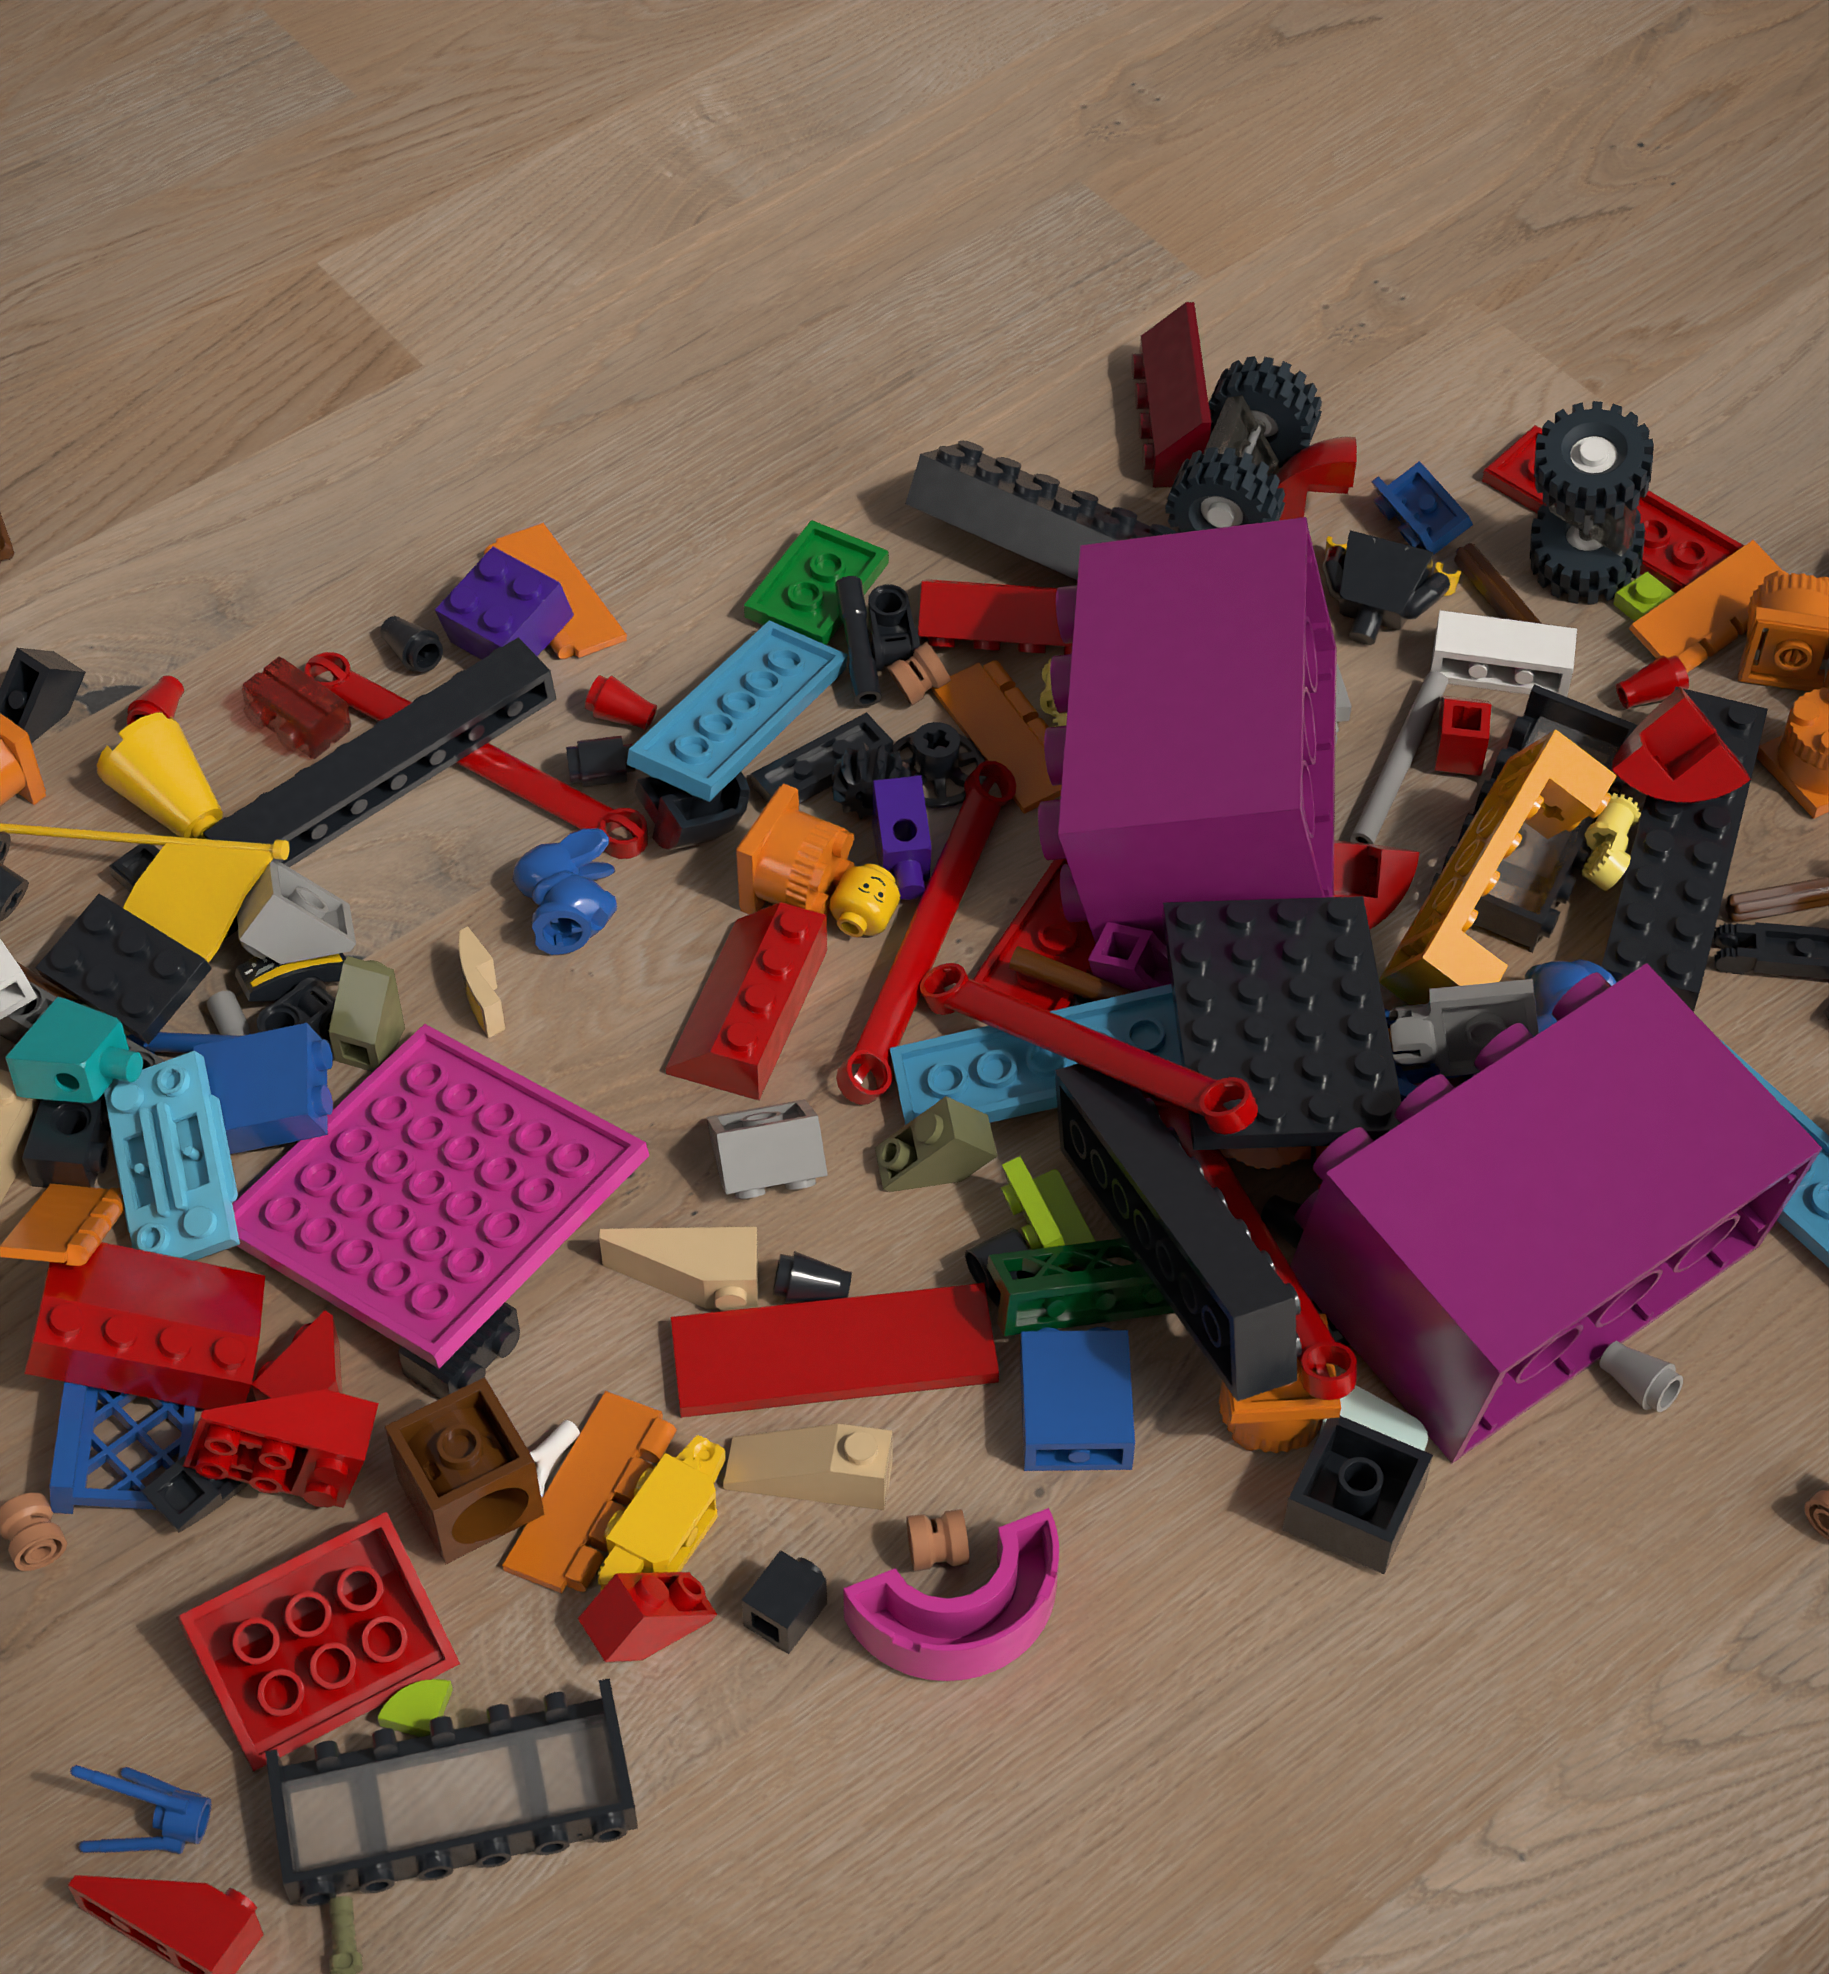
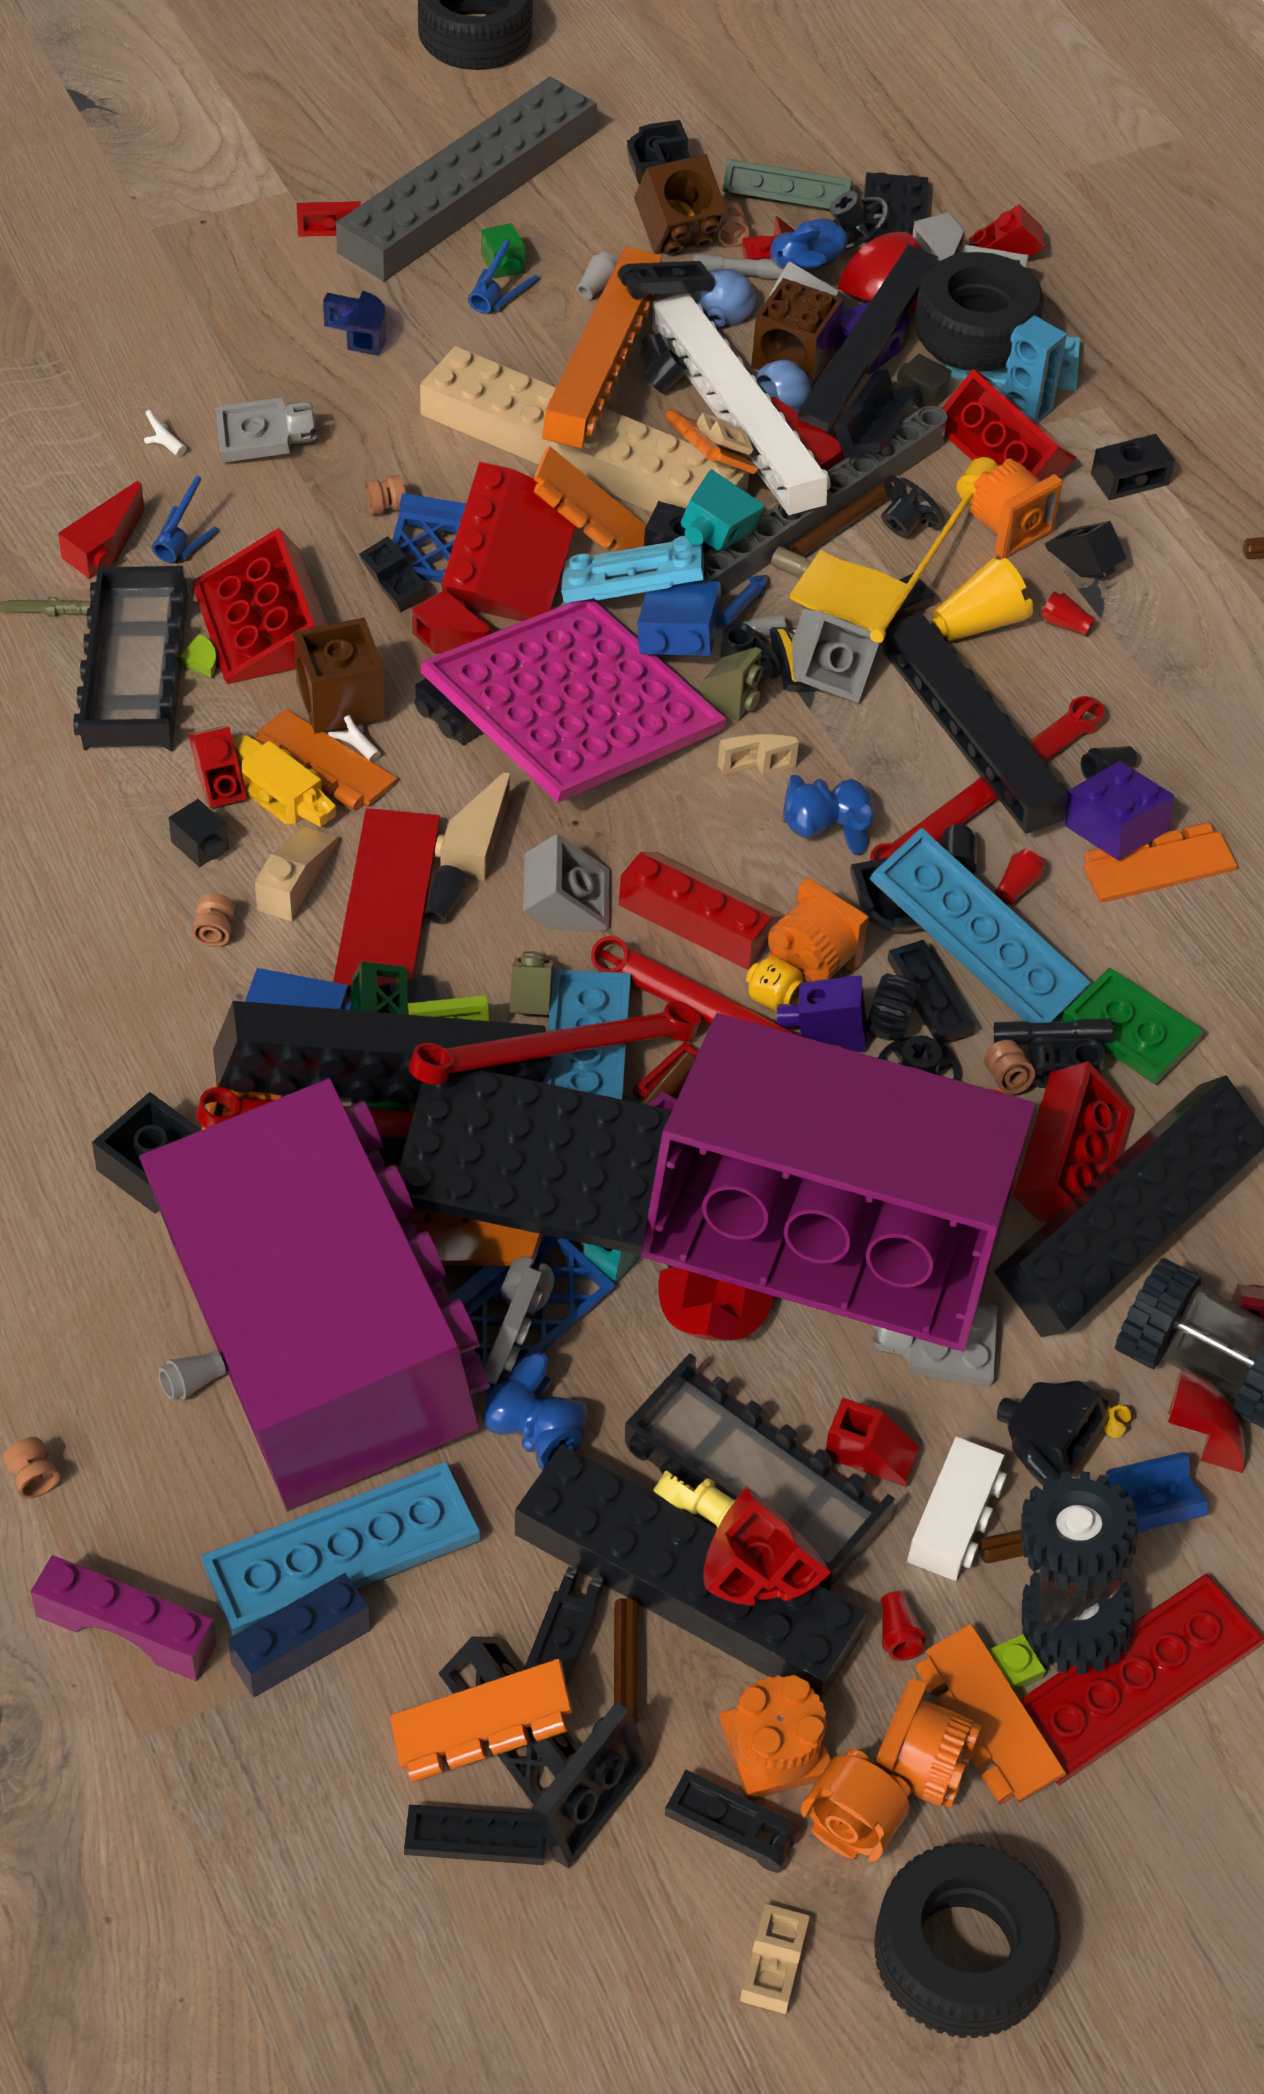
camera: 100 degrees right, 0 degrees up
black plate [35,894,212,1045] -> none
red slope [183,1389,379,1508] -> none
clear red brick [242,656,352,760] -> none
dark pink brick [843,1508,1059,1681] -> none
light grey piece [1350,671,1448,844] -> none
light orange plate [1379,729,1617,1005] -> none

